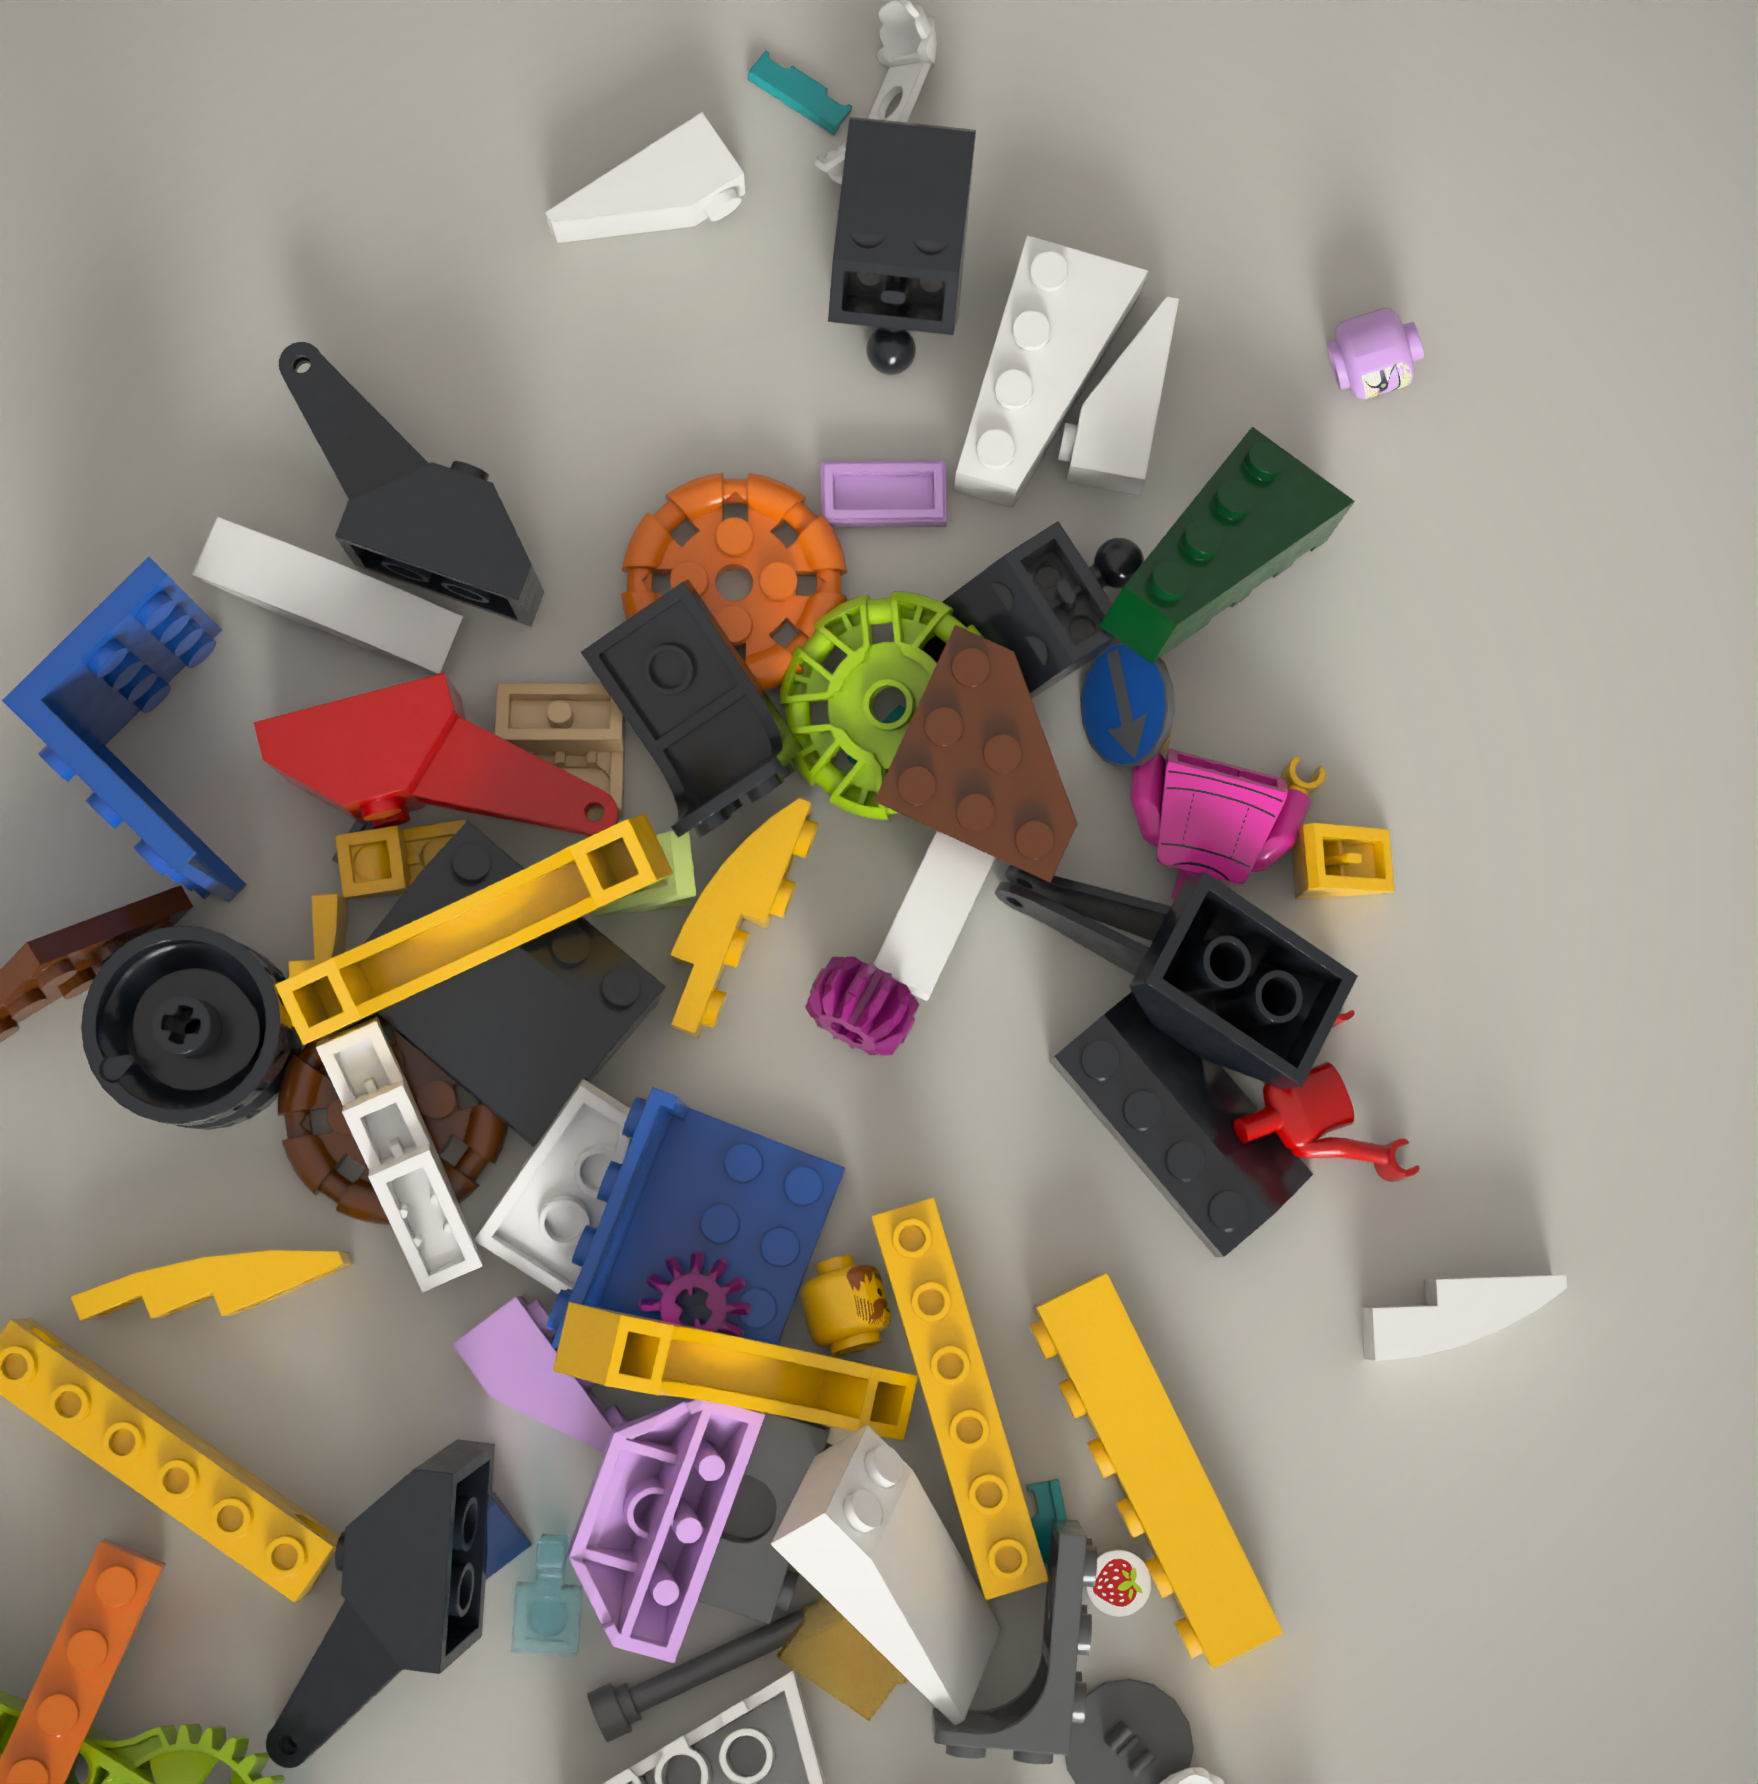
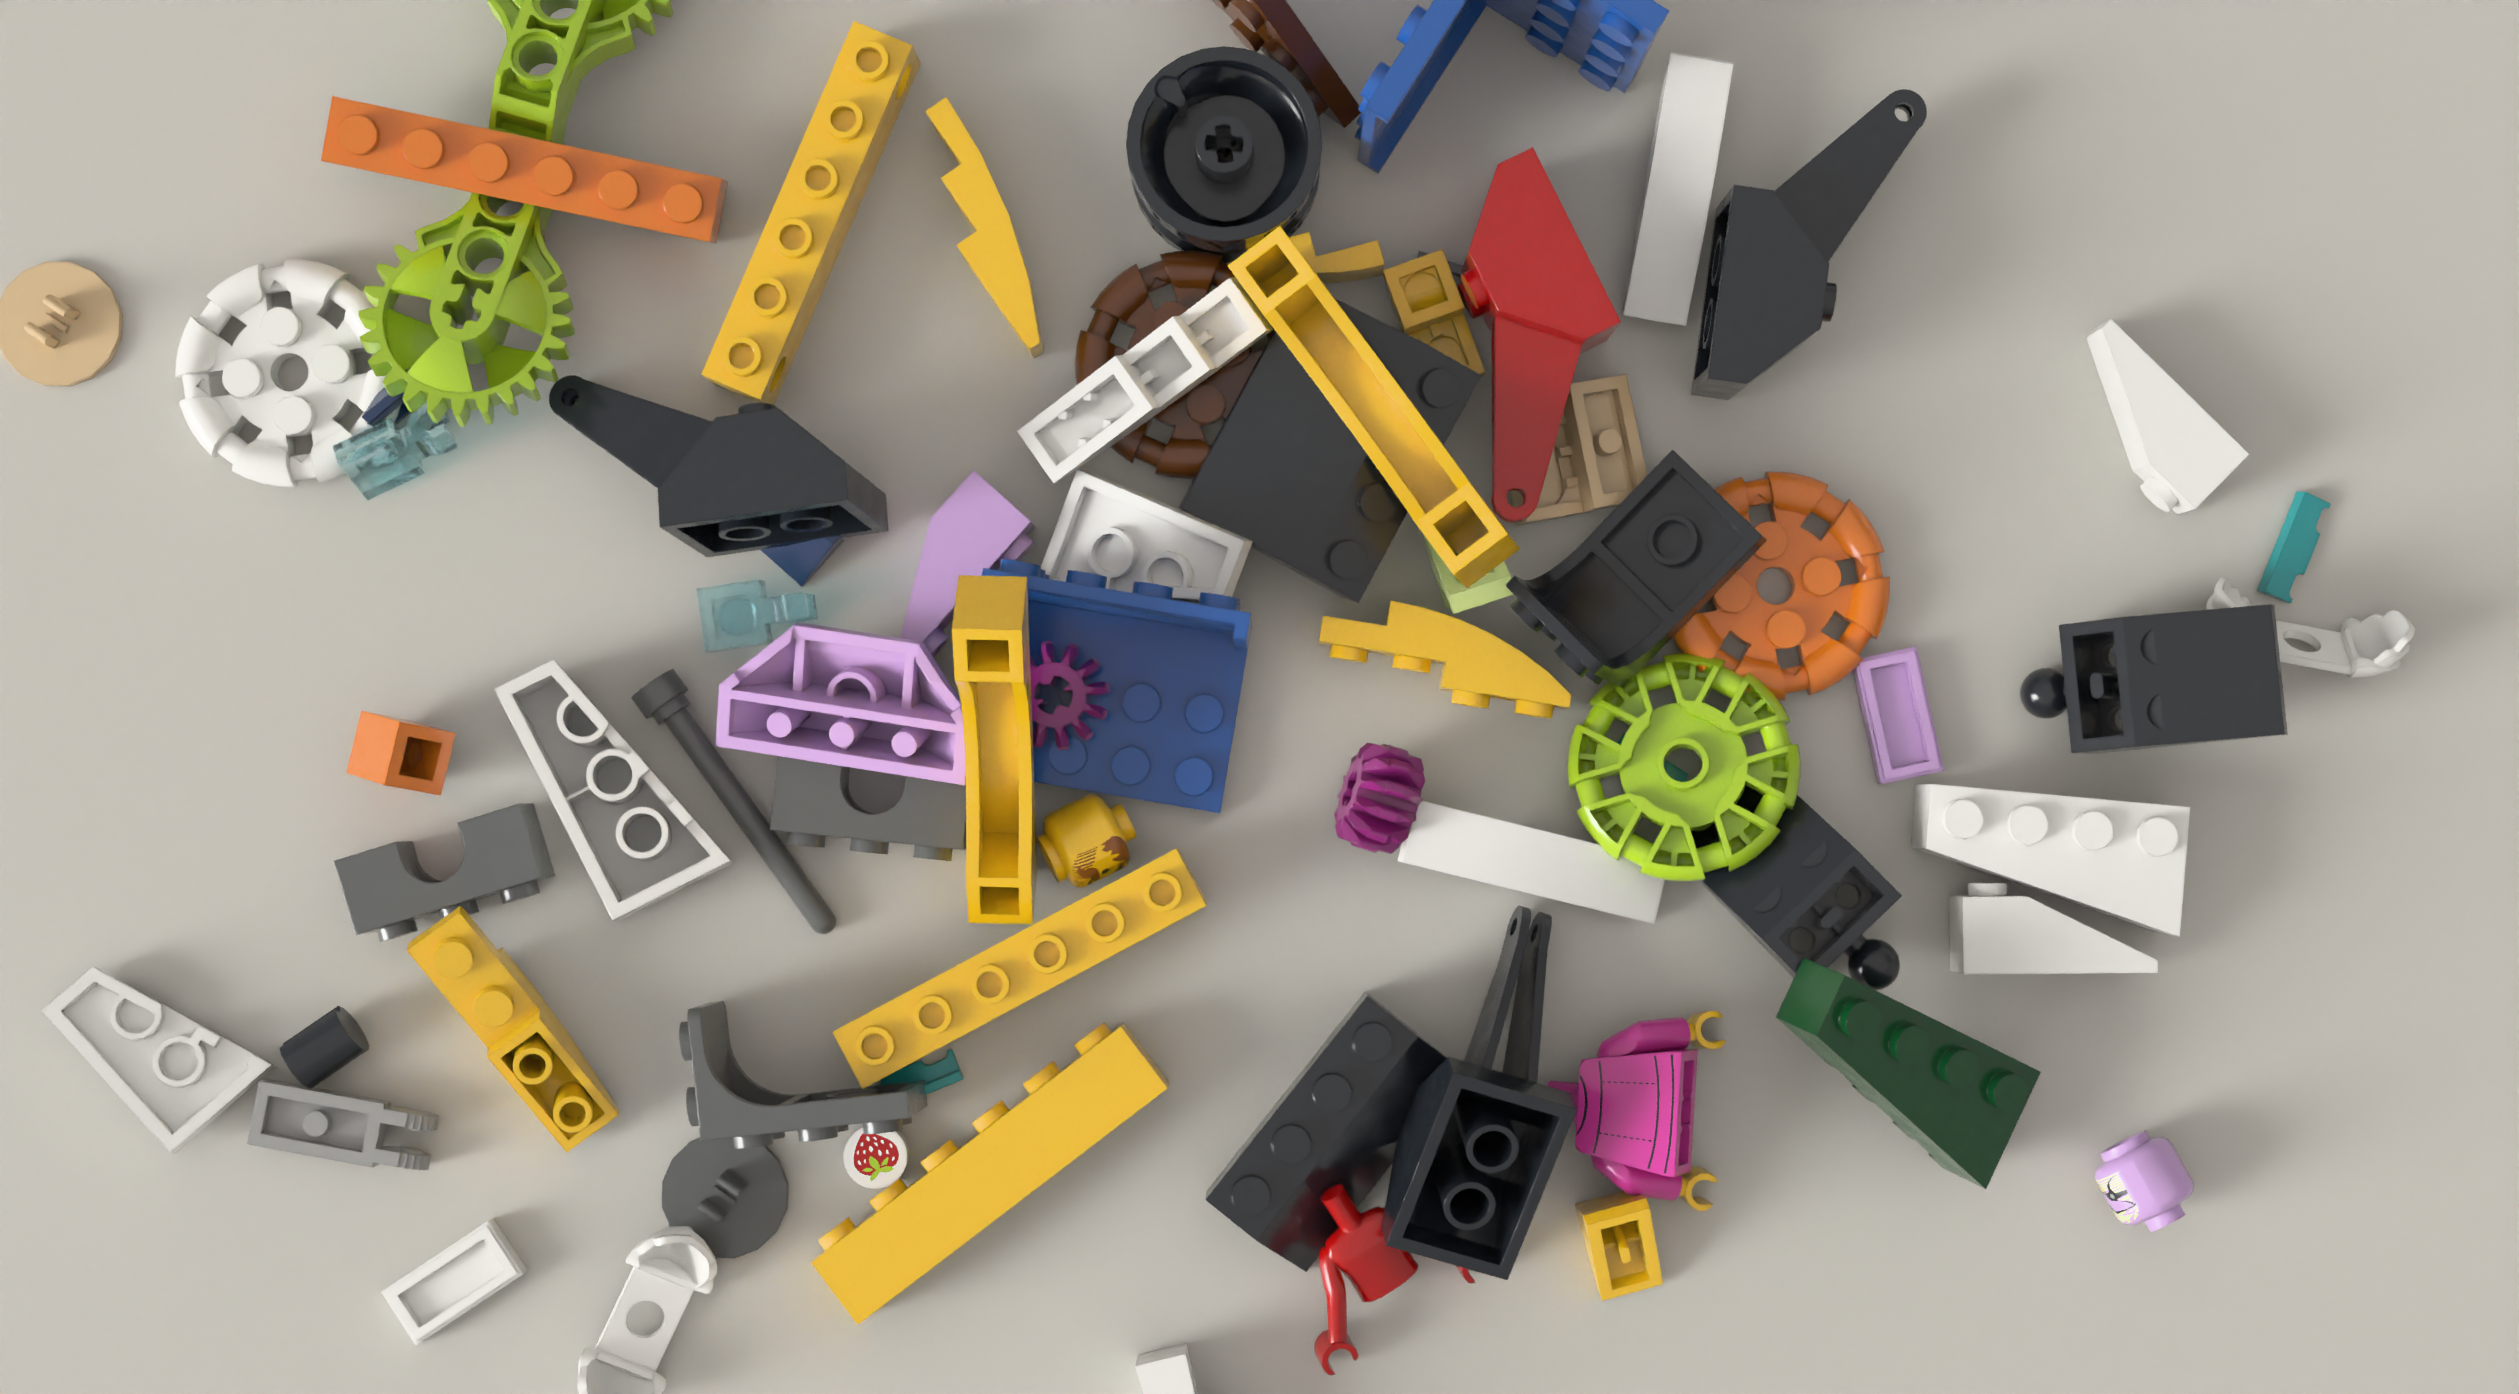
camera: 85 degrees right, 5 degrees up
white slope [771,1425,1001,1725] -> none
clear yellow piece [777,1594,908,1722] -> none
reddish brown plate [874,625,1078,883] -> none
blue piece [1080,642,1175,768] -> none

